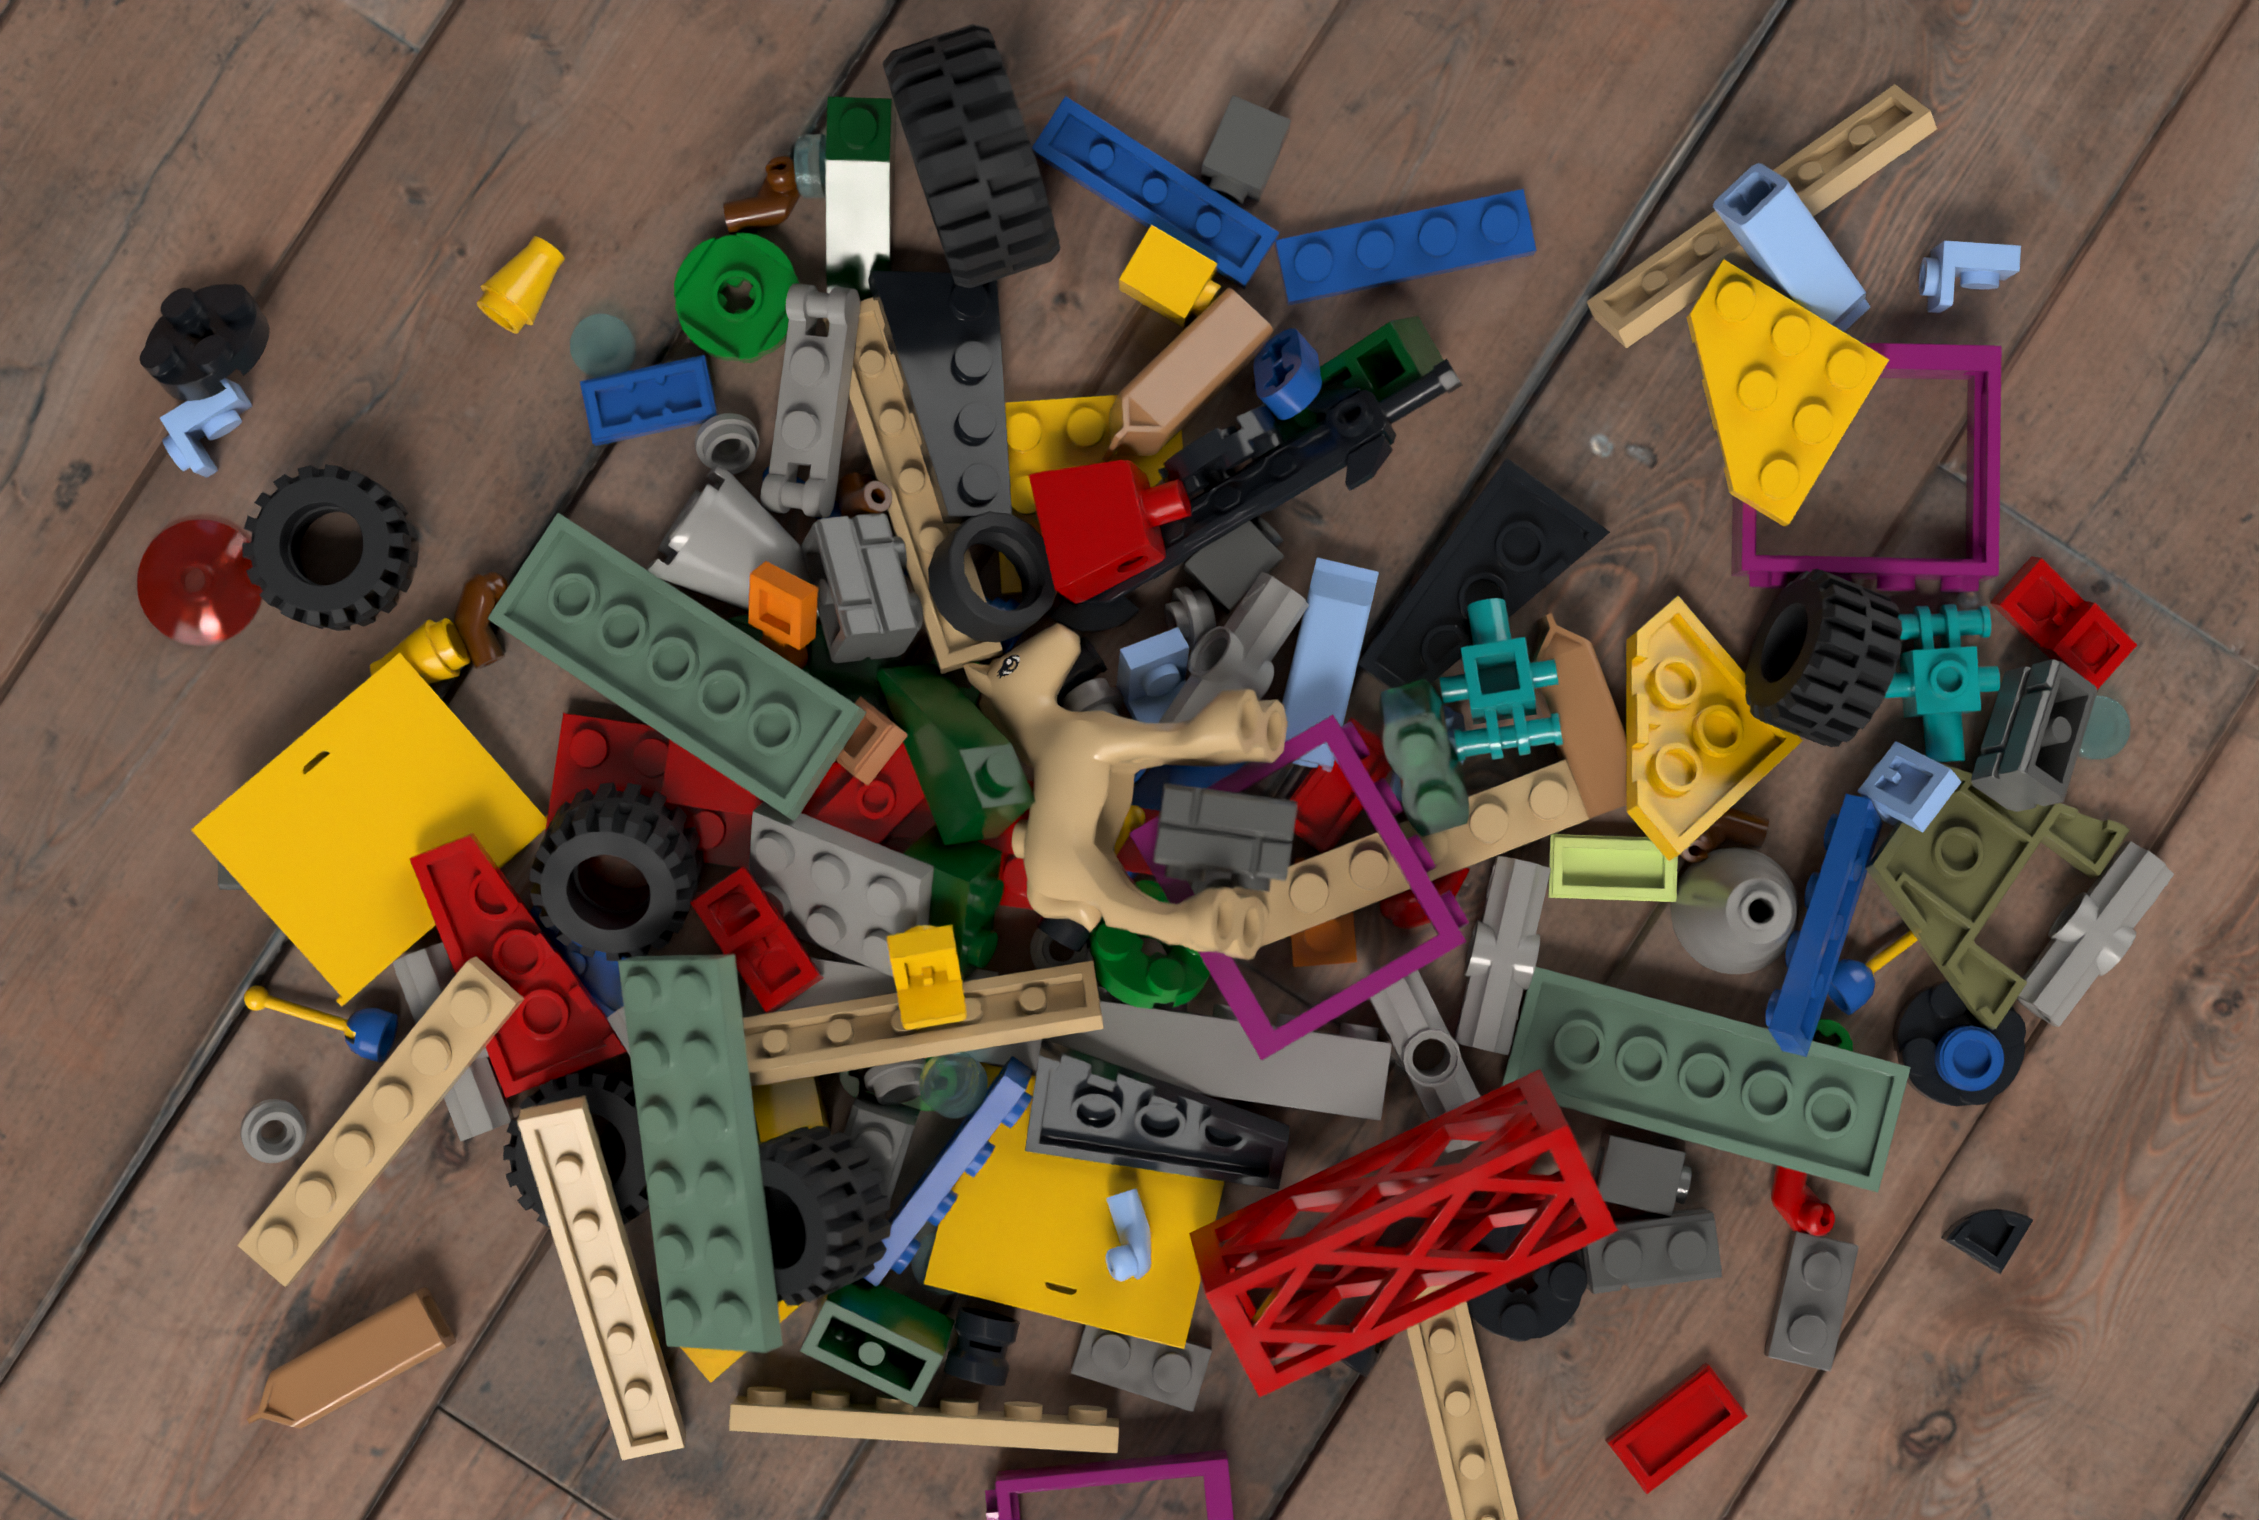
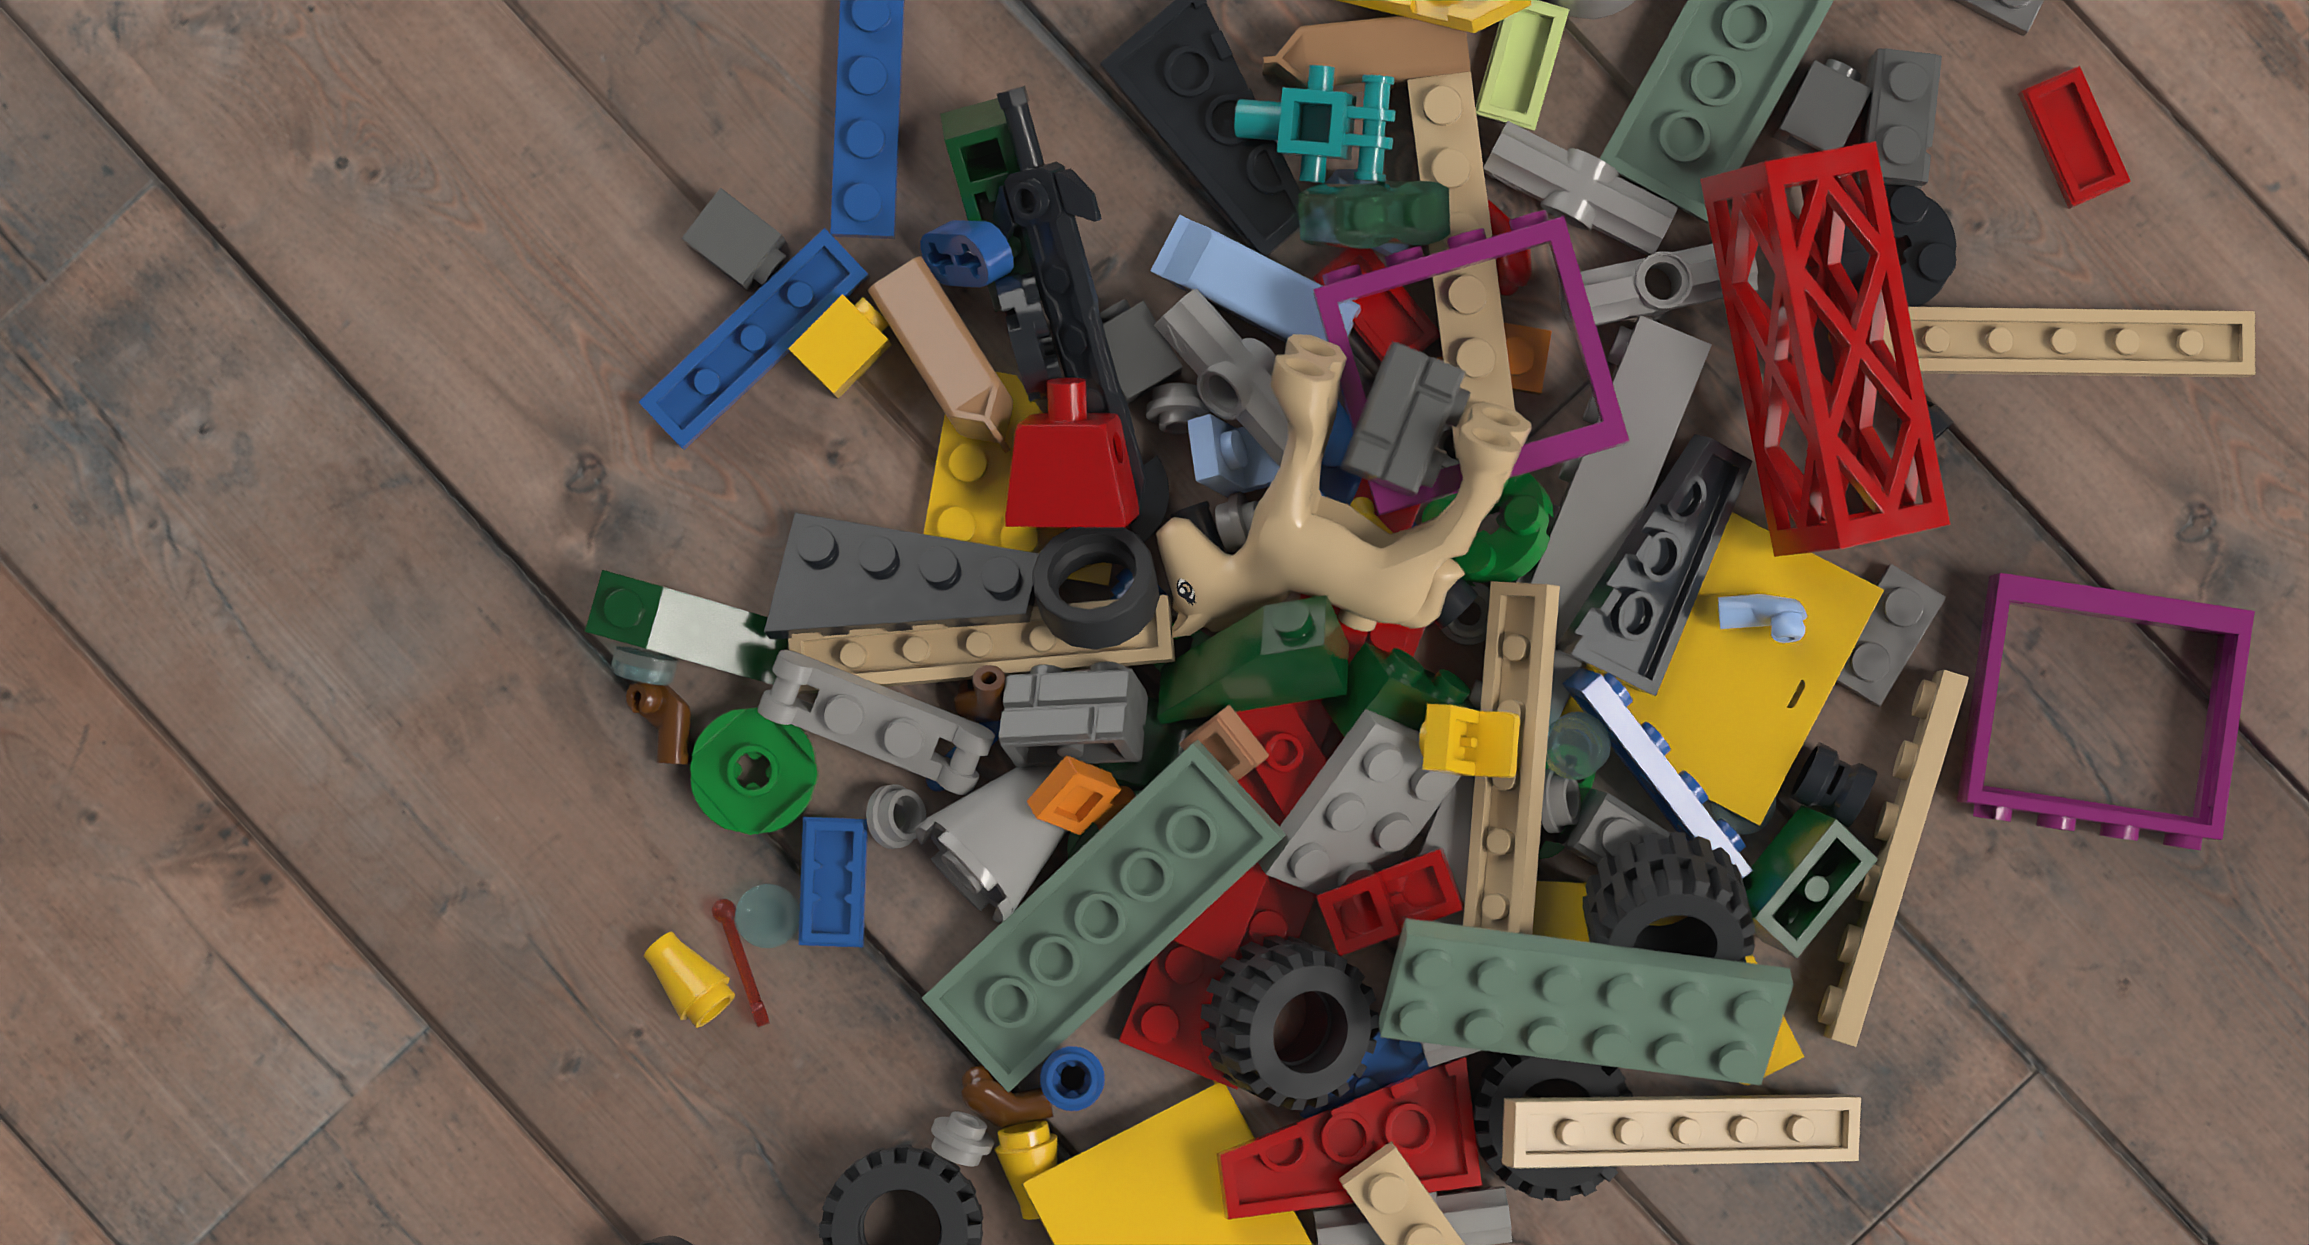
camera: 75 degrees left, 0 degrees up
black tyre [882,24,1061,288] -> none
none -> clear red hinge [711,898,770,1028]
none -> light grey plate [931,1111,994,1167]
none -> blue cone [1040,1046,1105,1111]

